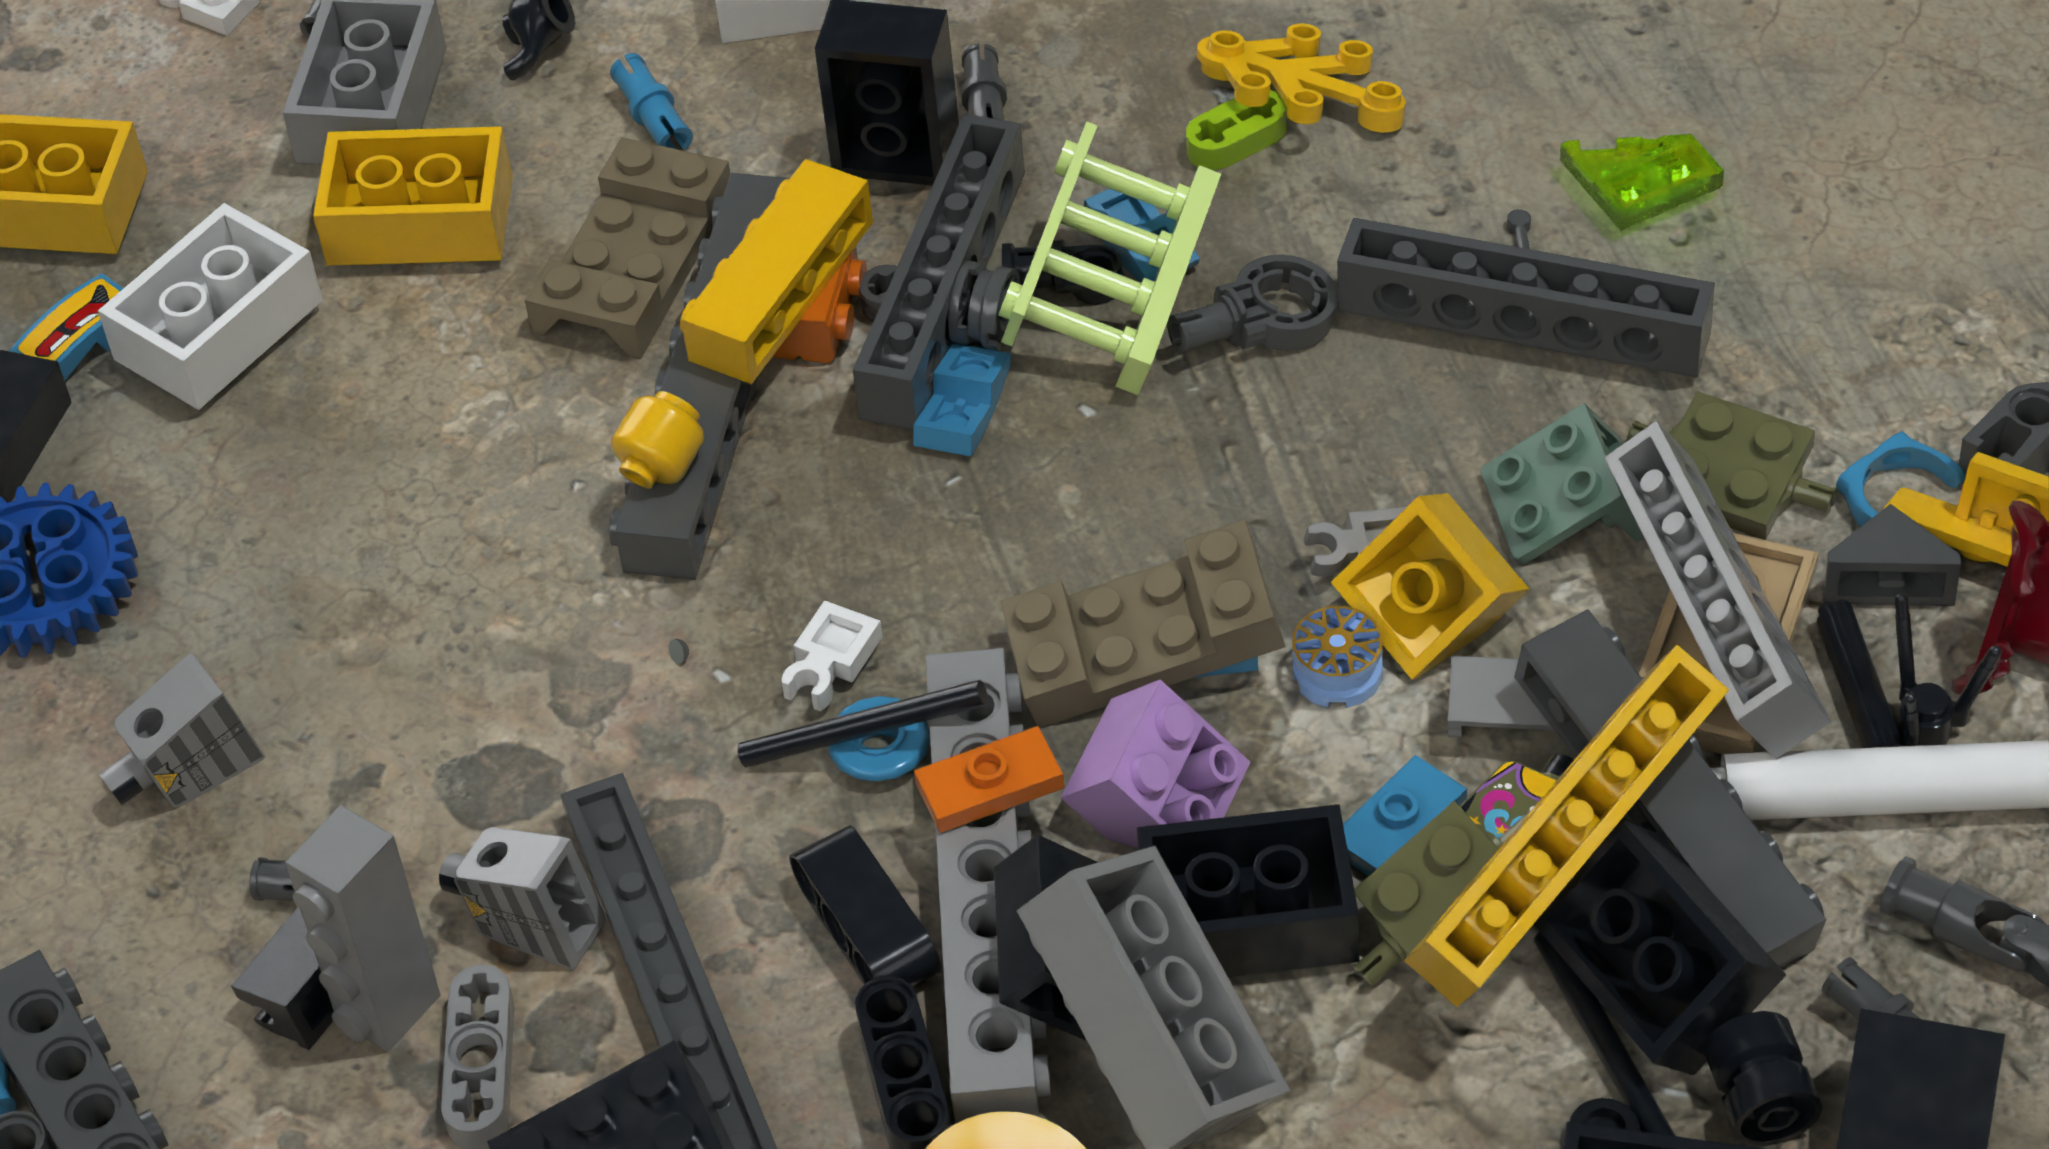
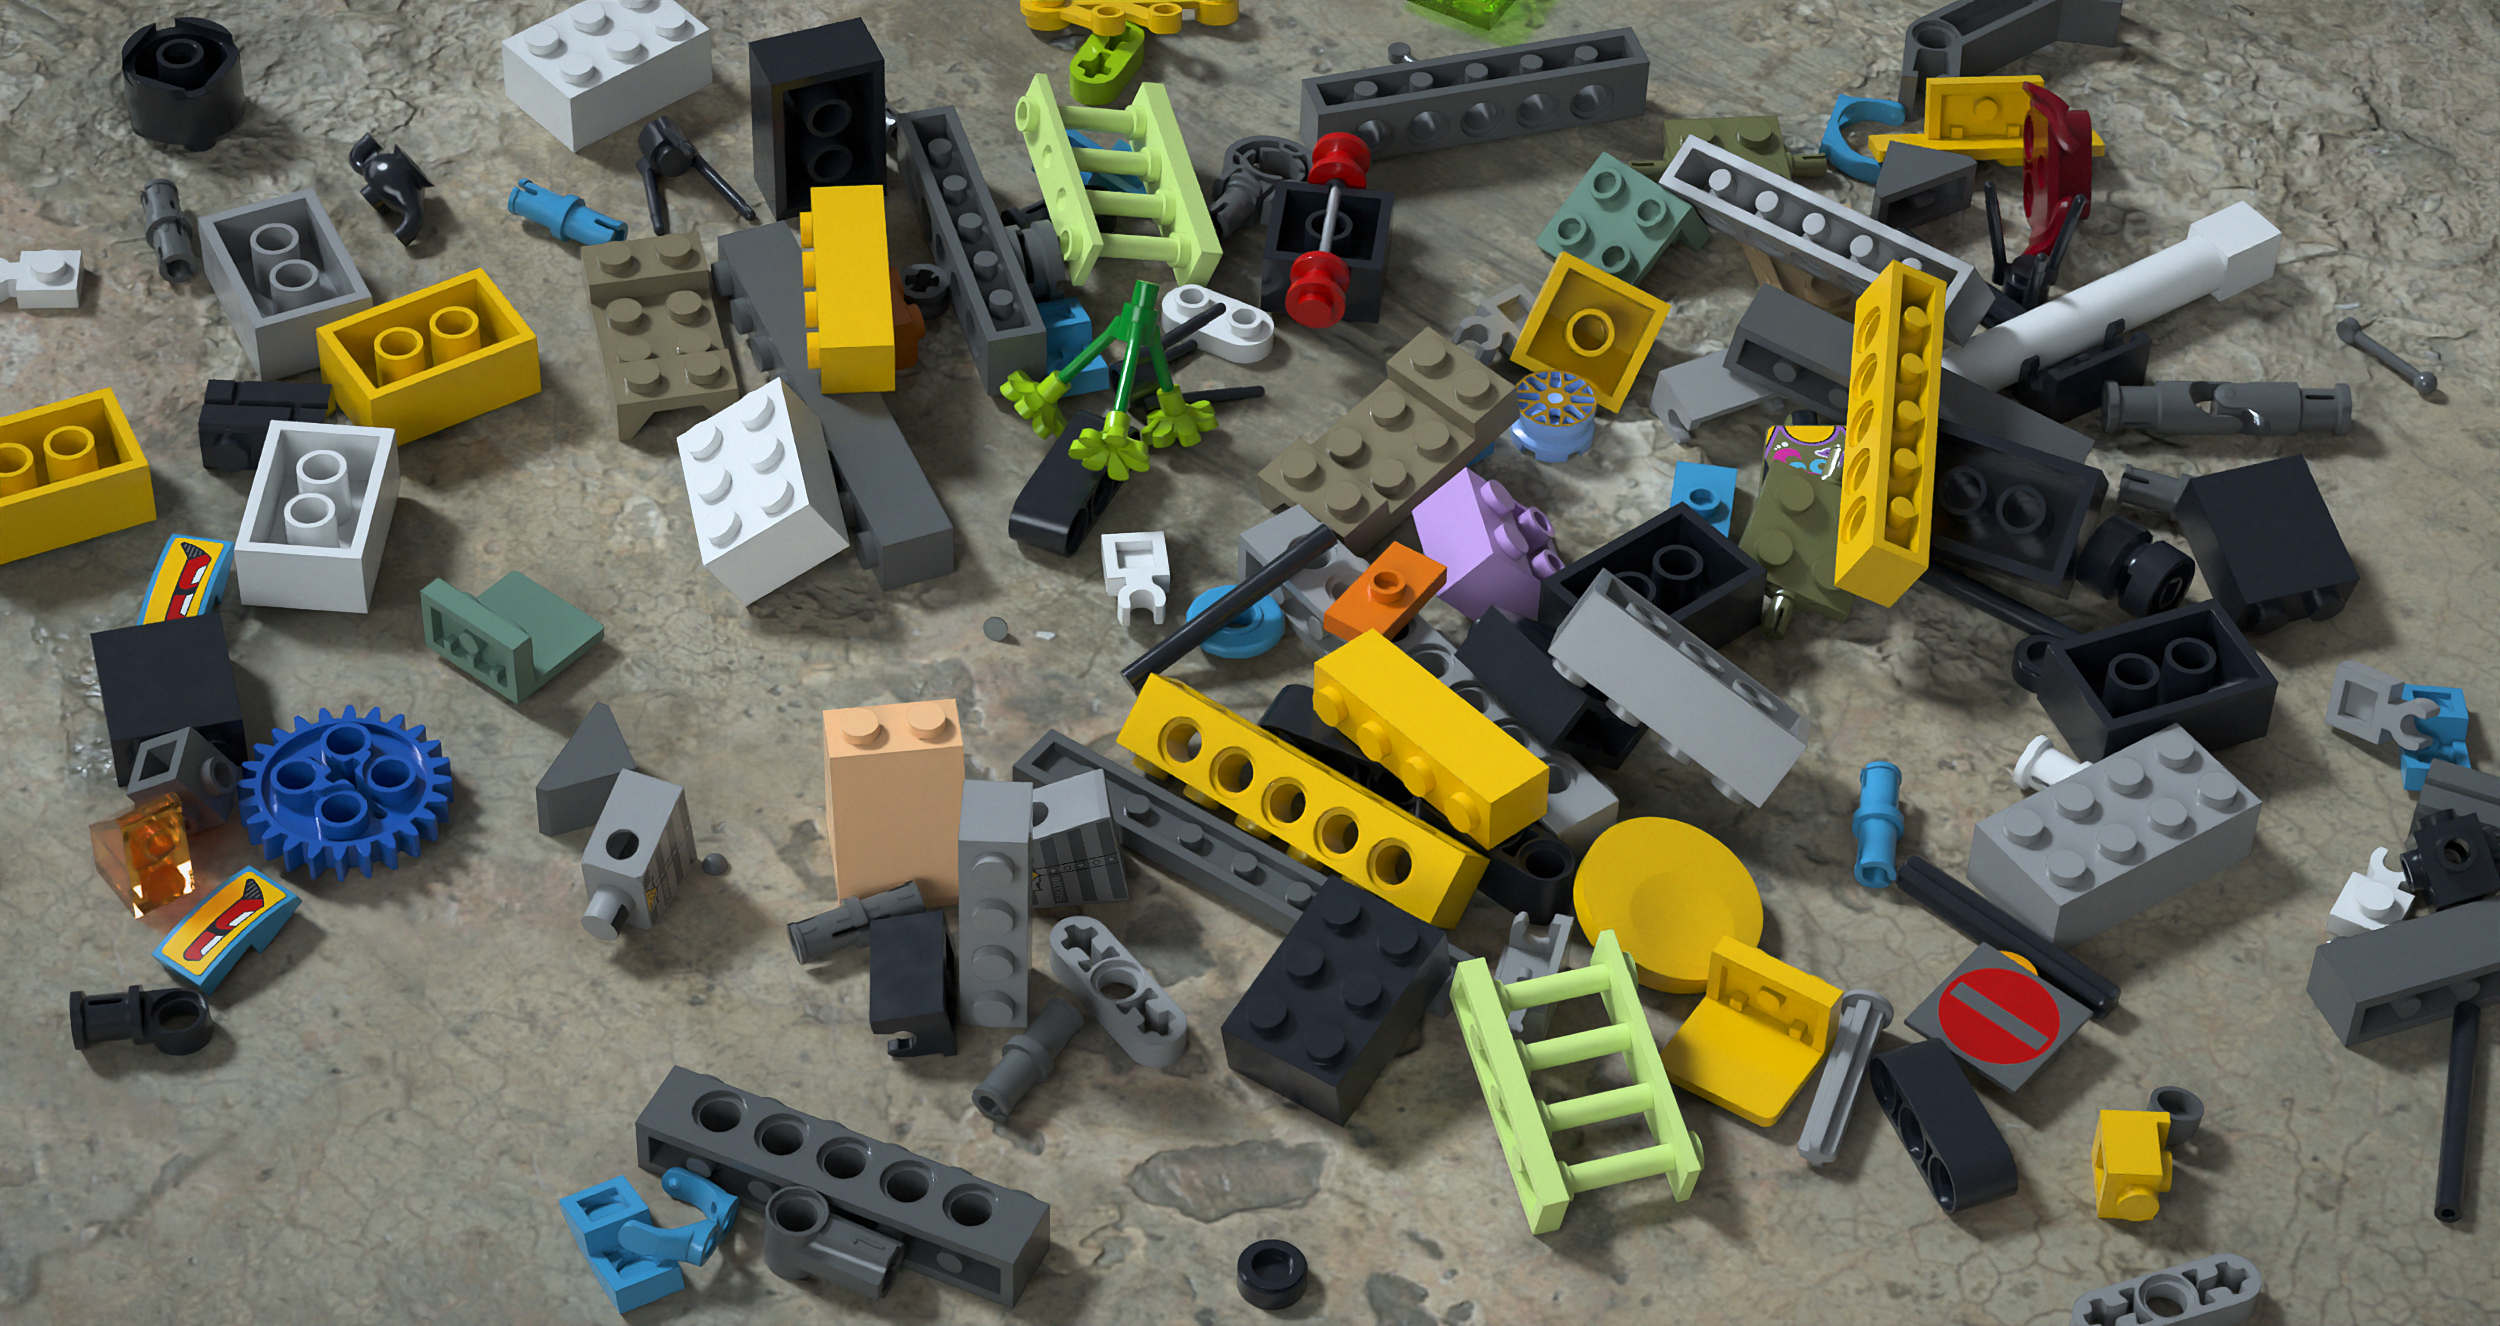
camera: 40 degrees left, 5 degrees down
yellow head [611,391,705,489] -> none
none -> black brick [198,379,337,472]
none -> sand green bracket [420,571,604,705]
none -> dark grey slope [535,702,637,837]
none -> black plant [636,116,756,236]
none -> white brick [677,377,850,607]
none -> dark grey piece [702,853,728,876]
none -> light nougat slope [823,698,965,908]
none -> dark grey pin [971,997,1084,1122]
none -> lime plant [1000,279,1219,481]
none -> black beam [1008,410,1141,558]
none -> black plant [1109,303,1265,415]
none -> yellow brick [1115,673,1490,930]
none -> white plate [1161,284,1274,363]
none -> black brick [1260,132,1395,328]
none -> yellow brick [1312,628,1550,851]
none -> black hinge [2012,318,2152,424]

